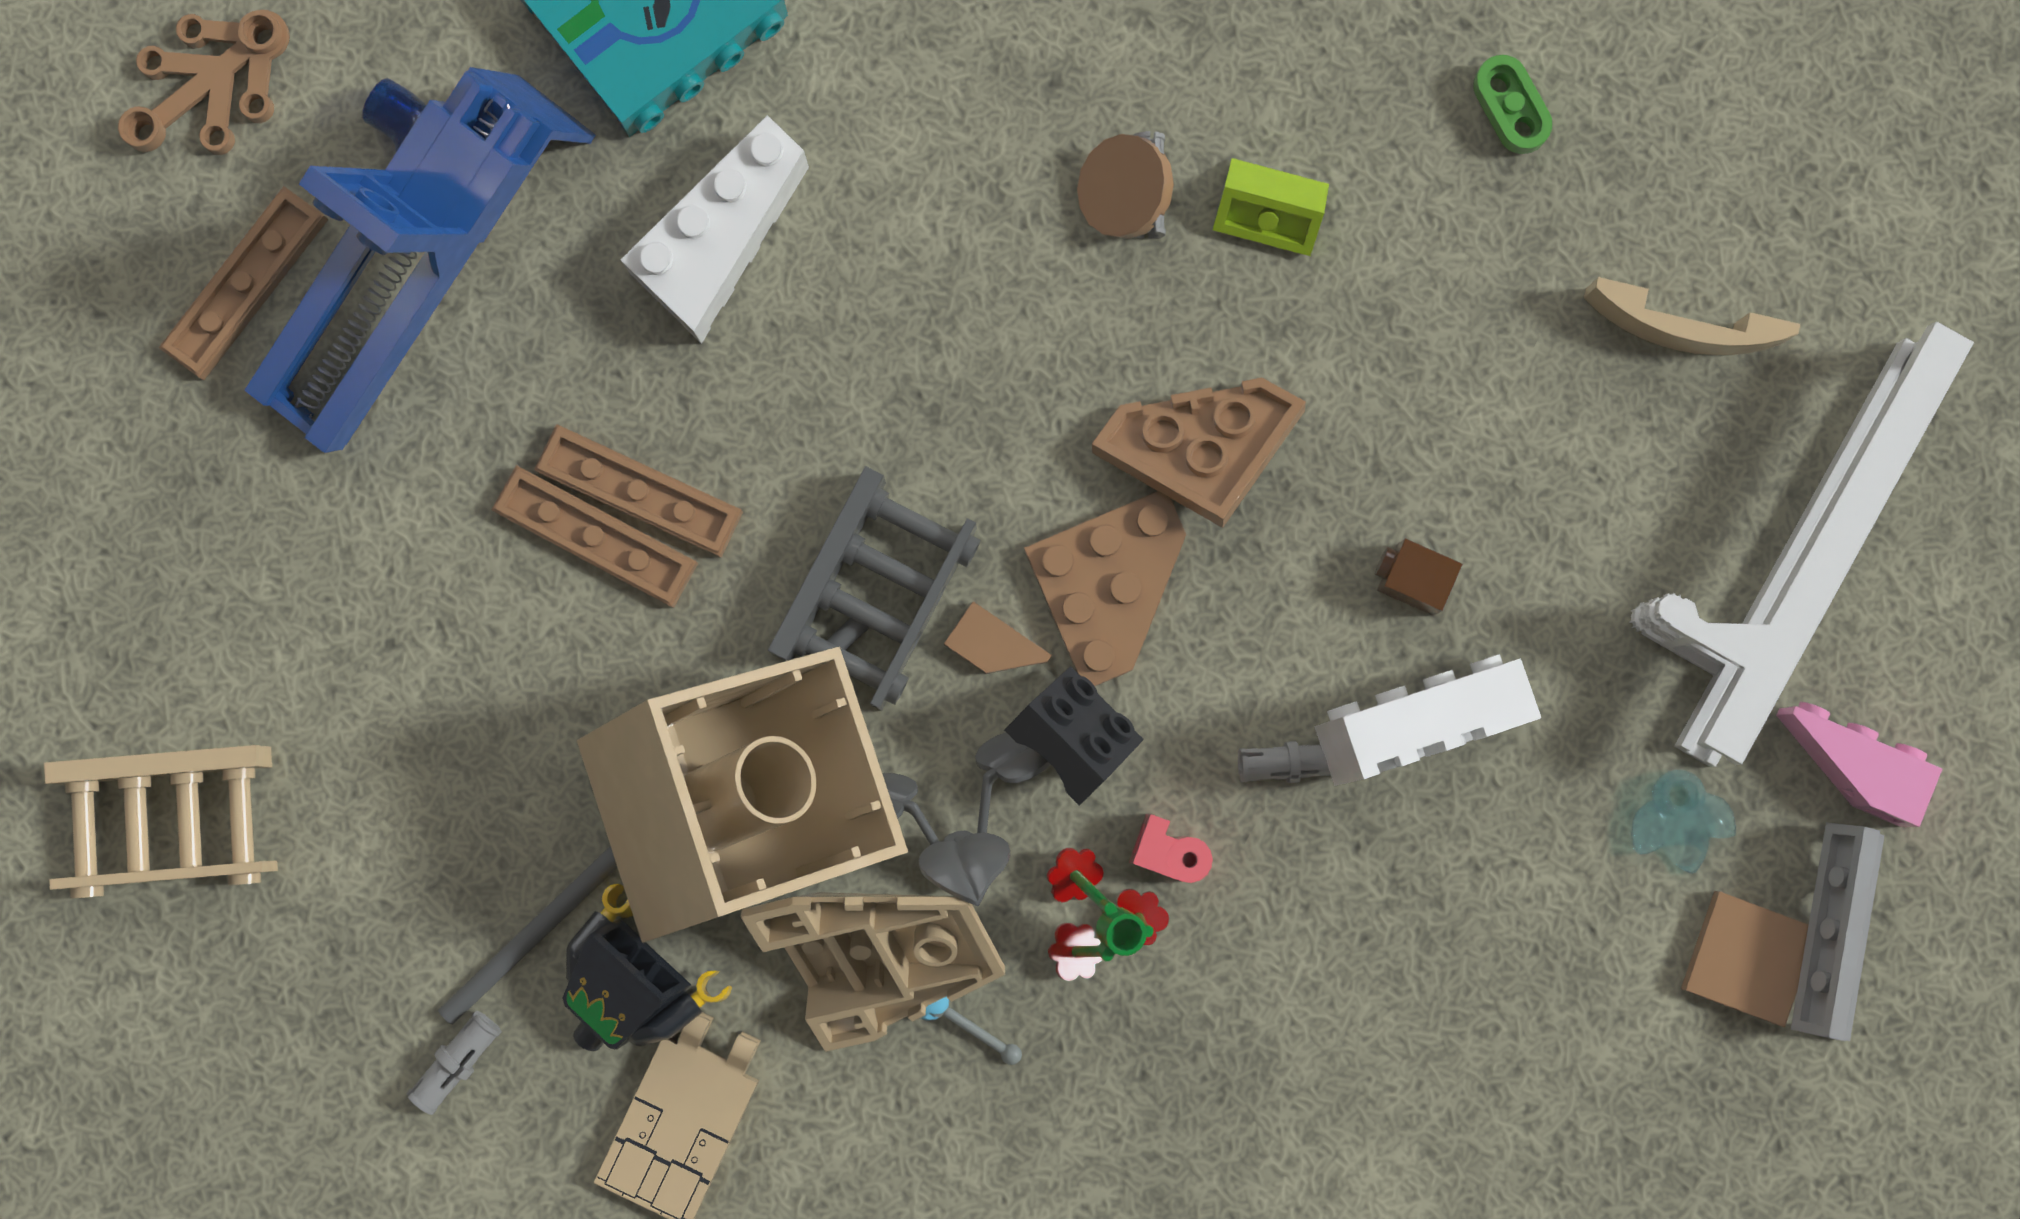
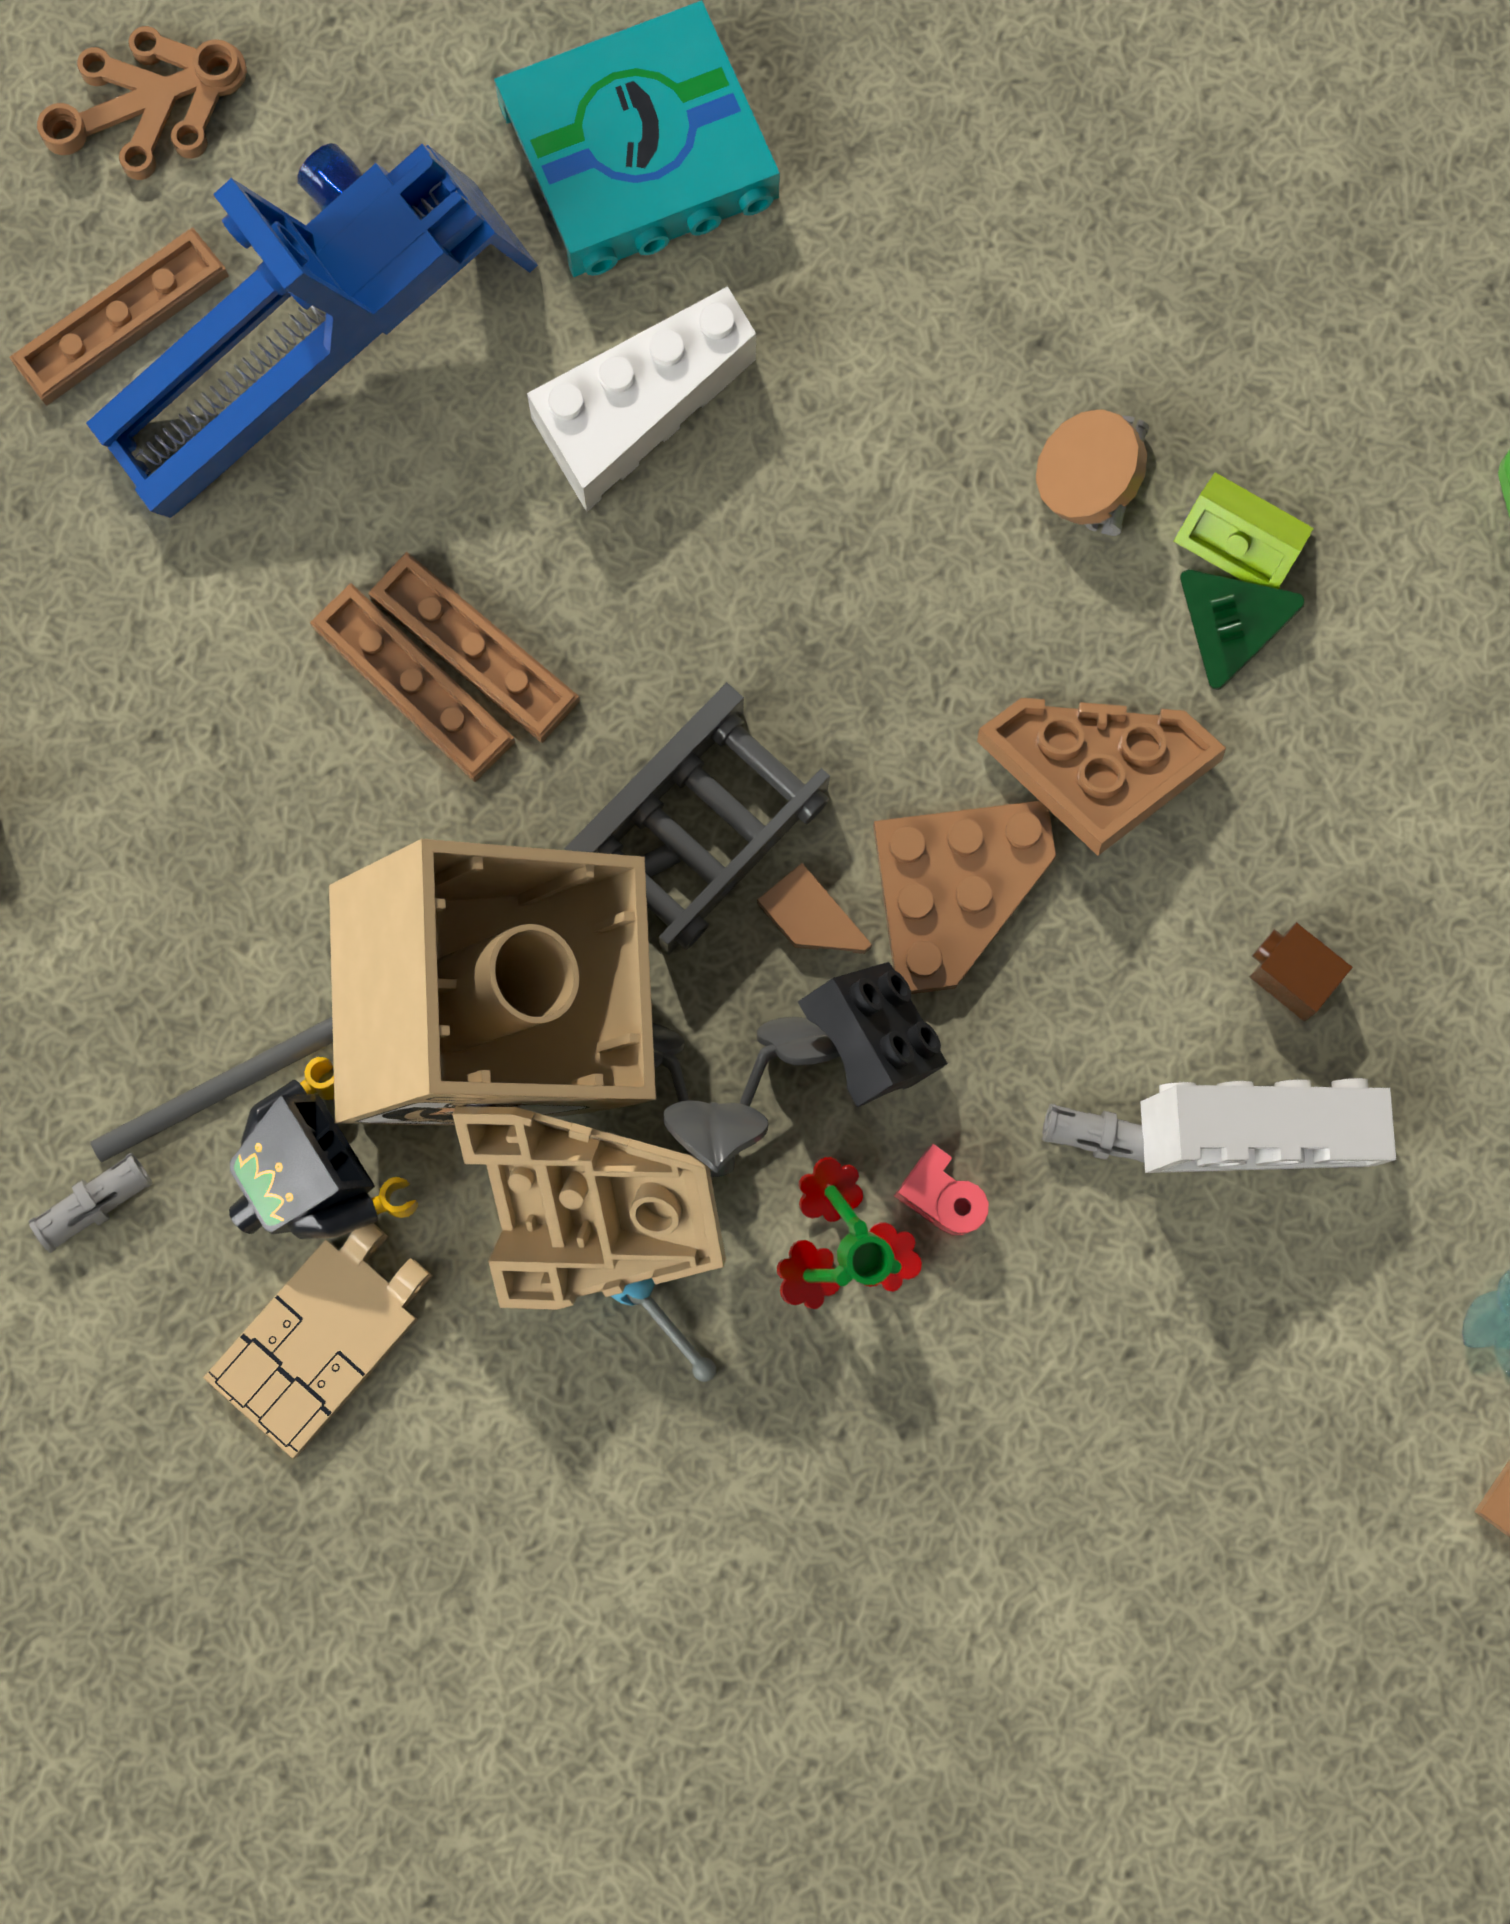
camera: 15 degrees right, 5 degrees down
none -> dark green piece [1180,569,1305,690]

